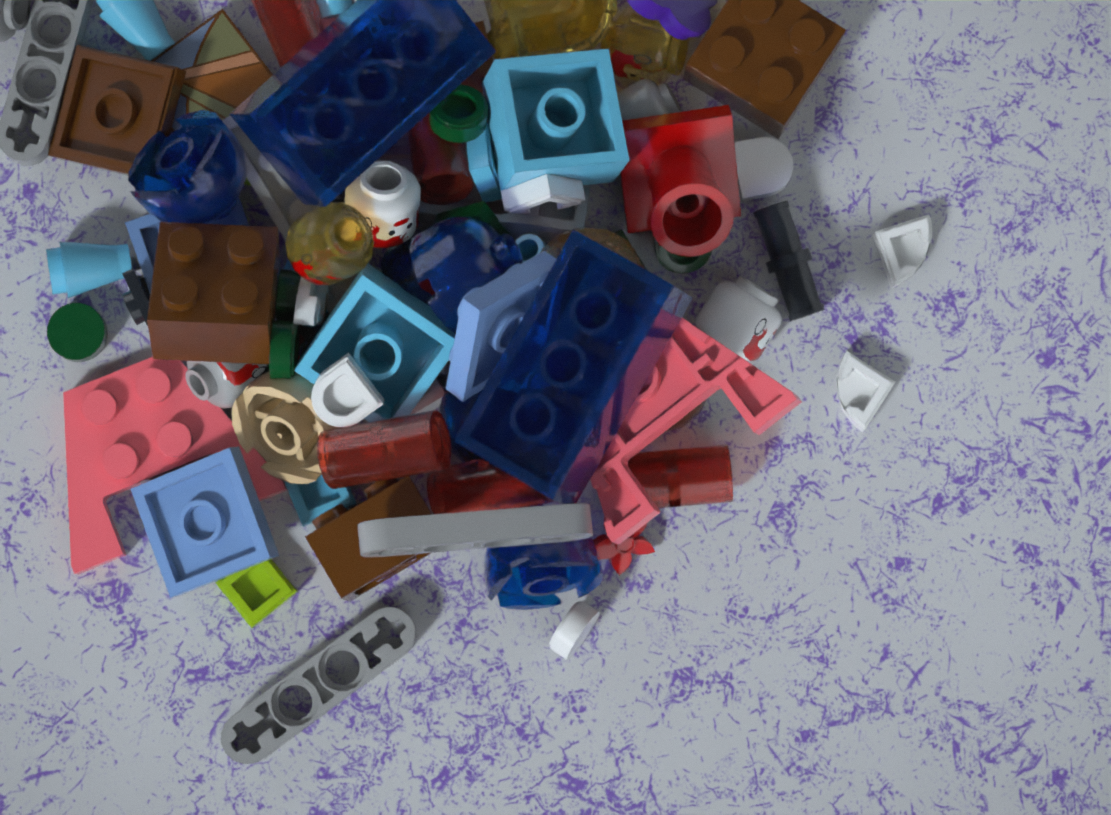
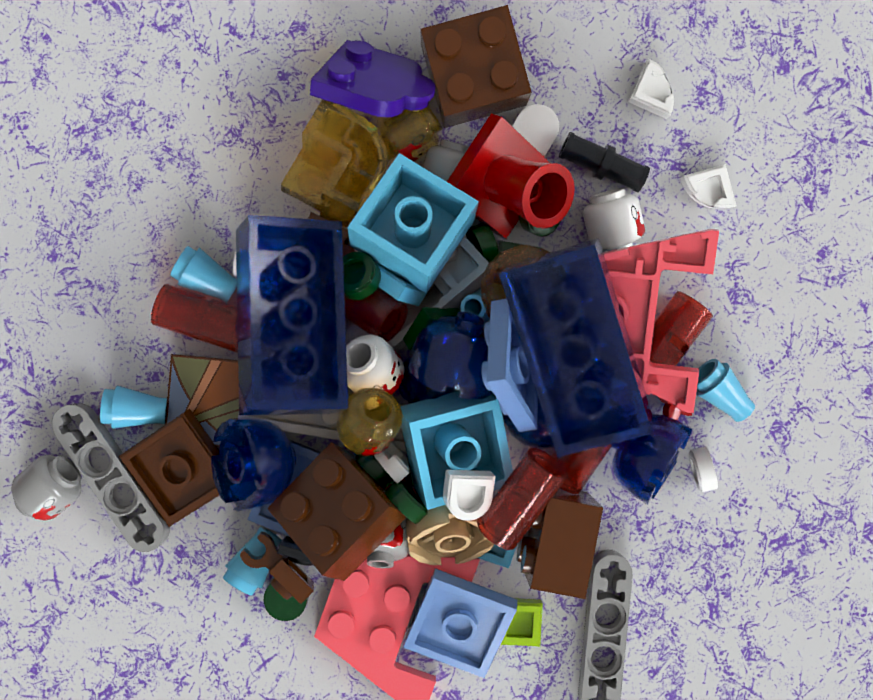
camera: 45 degrees left, 5 degrees up
light grey beam [357,503,593,557] -> none
white tile [501,174,585,214] -> none
none -> reddish brown plate [240,531,314,604]
none -> dark green tile [466,223,499,266]
none -> medium azure cone [696,359,755,422]

